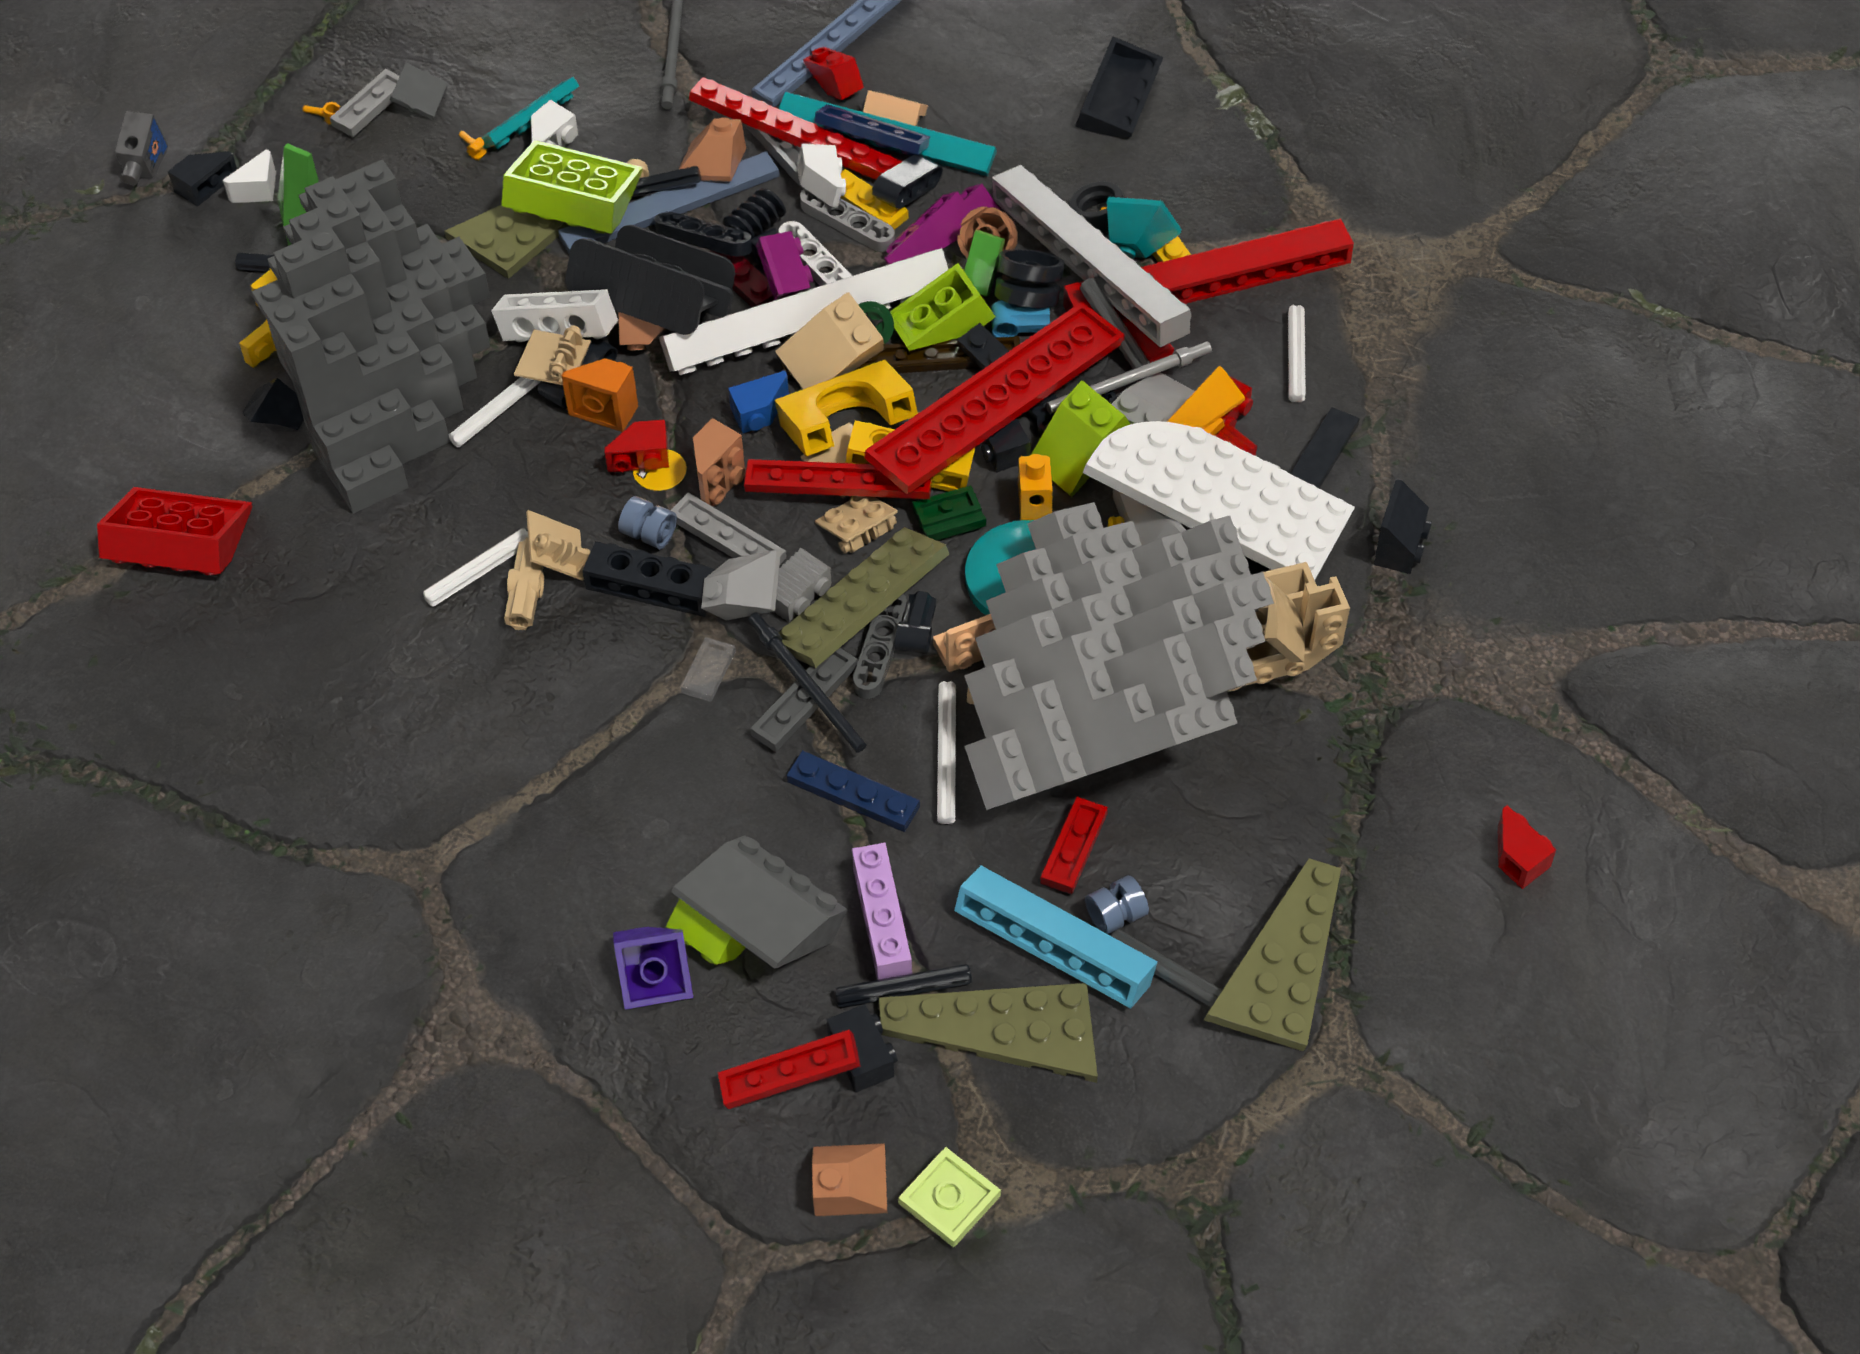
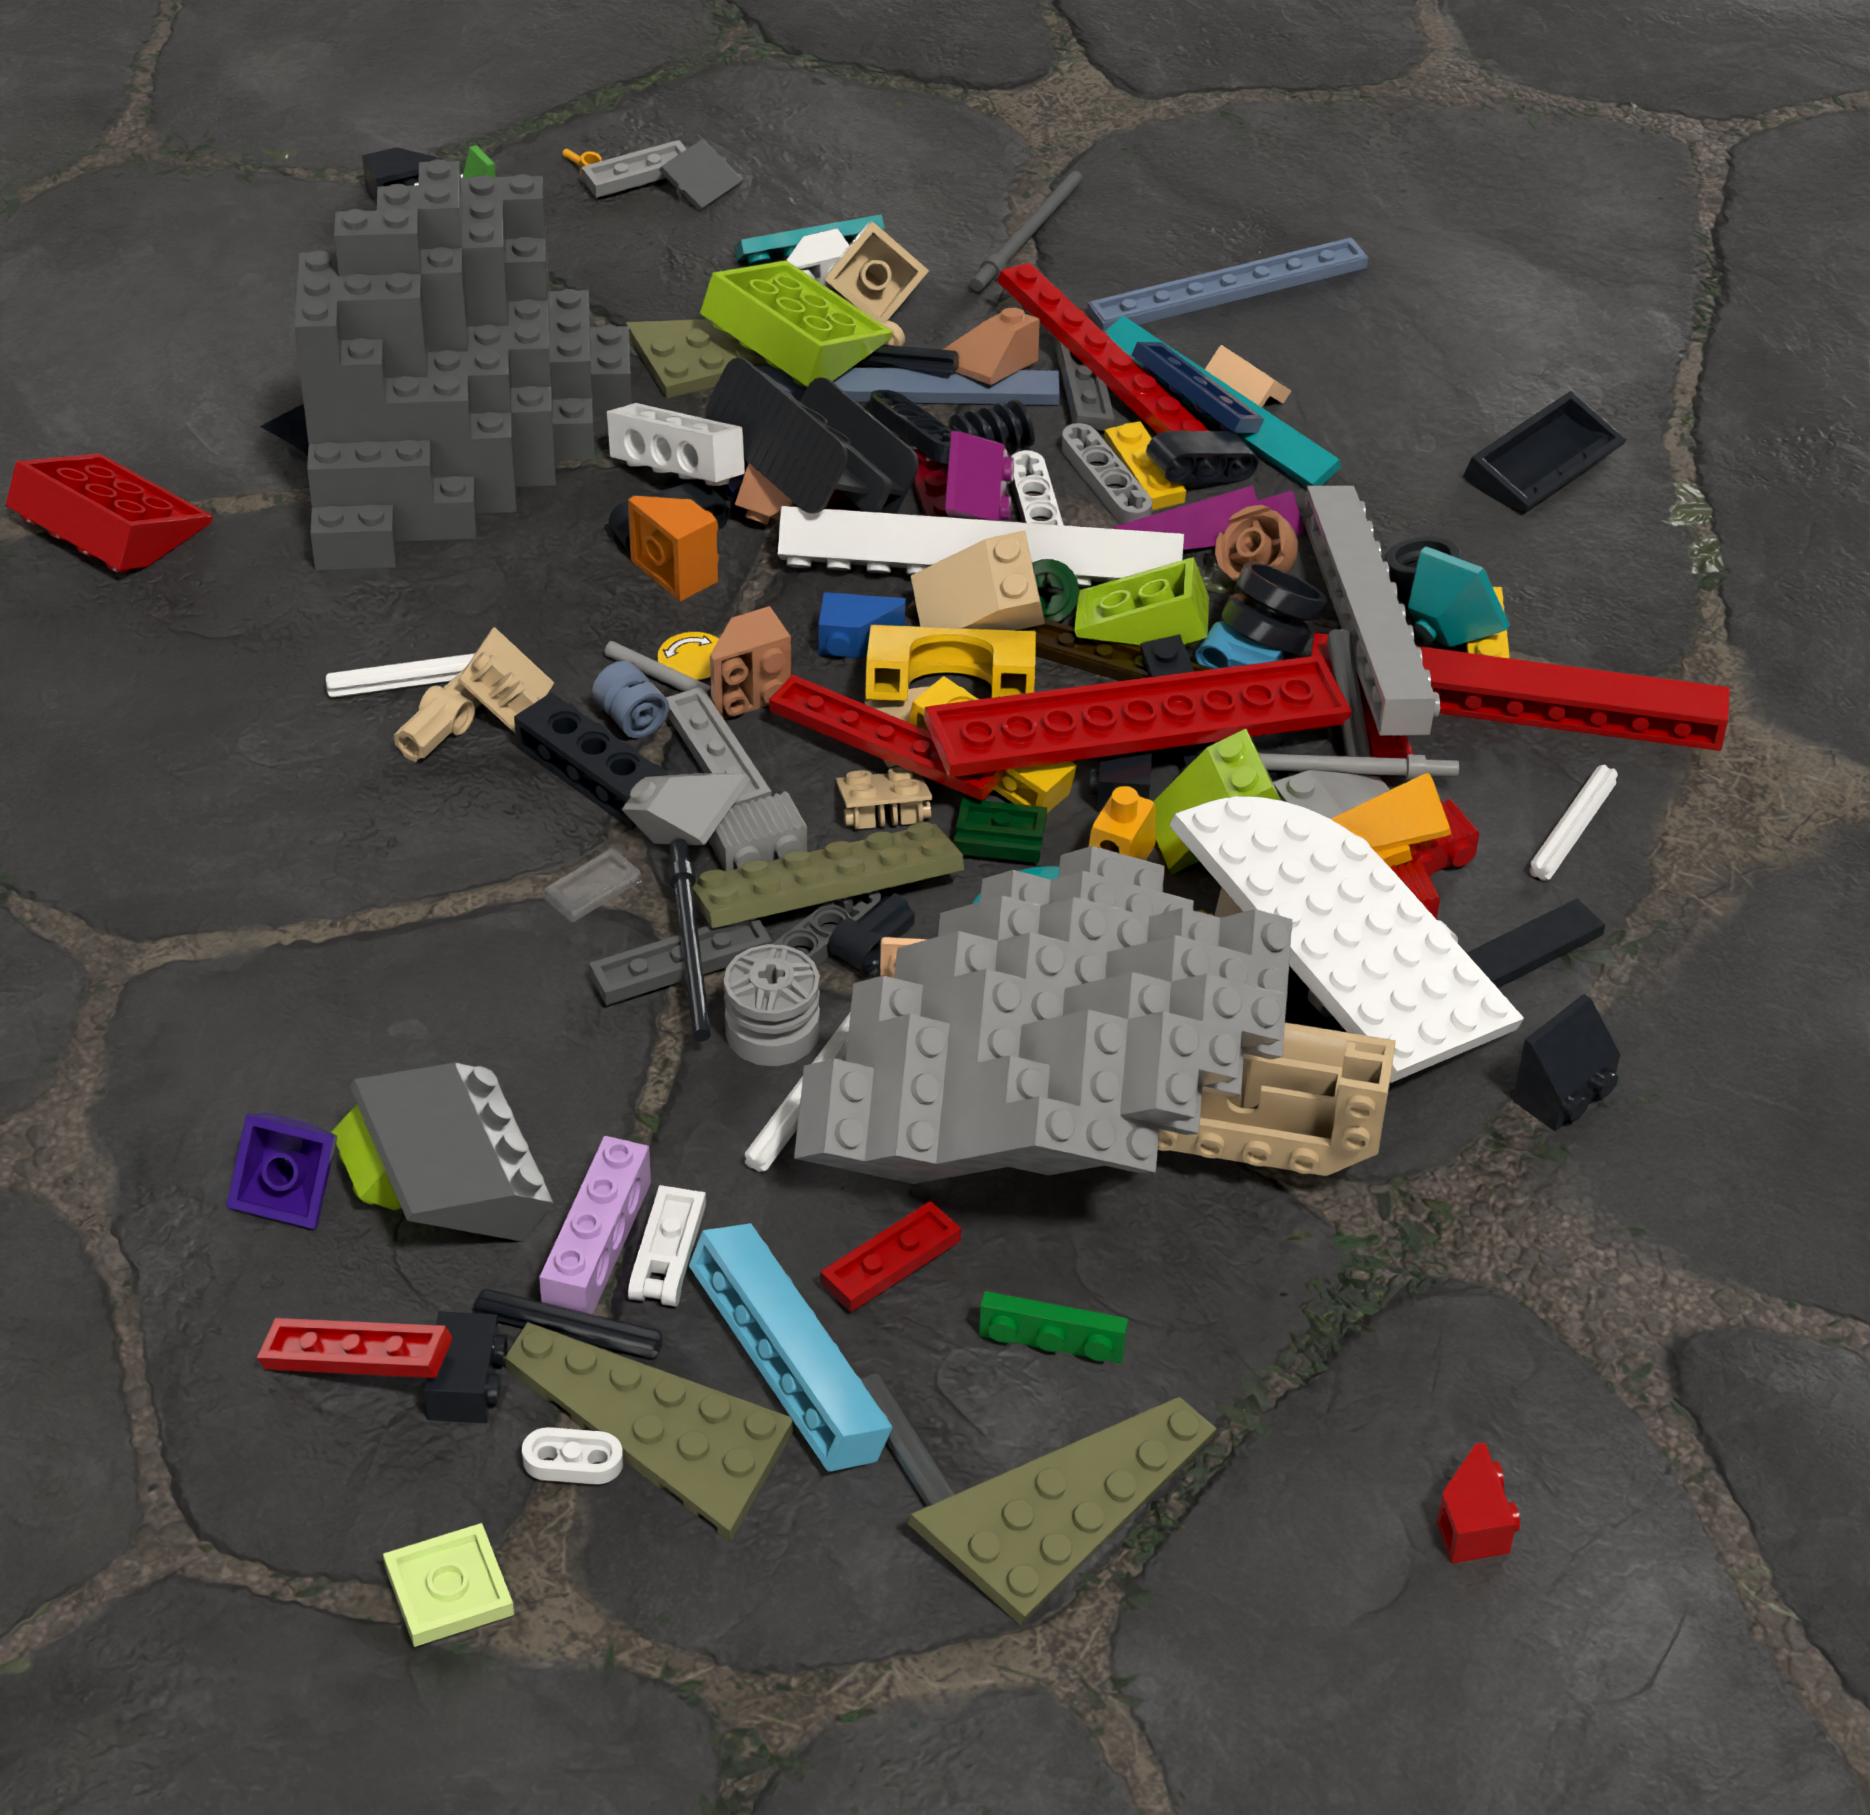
camera: 25 degrees right, 10 degrees down
flat silver torso [115,111,169,185] -> none
white axle [448,377,541,447] -> none
light orange hand [459,131,487,160] -> none
tan hinge [514,325,591,385] -> none
red slope [605,420,669,472] -> none
dark blue plate [787,750,920,833] -> none
white slope [797,144,846,208] -> none
red slope [803,47,864,100] -> none
nougat slope [812,1144,887,1216] -> none
bright green tile [964,230,1005,296] -> none
sand blue wheel [1085,875,1149,934] -> none
tan slope [1258,577,1305,663] -> none
none -> white plate [522,1427,623,1484]
none -> light grey bar [604,641,711,699]
none -> white plate [628,1185,706,1307]
none -> light grey wheel [724,944,820,1066]
none -> tan slope [824,221,929,323]
none -> green plate [979,1291,1128,1364]

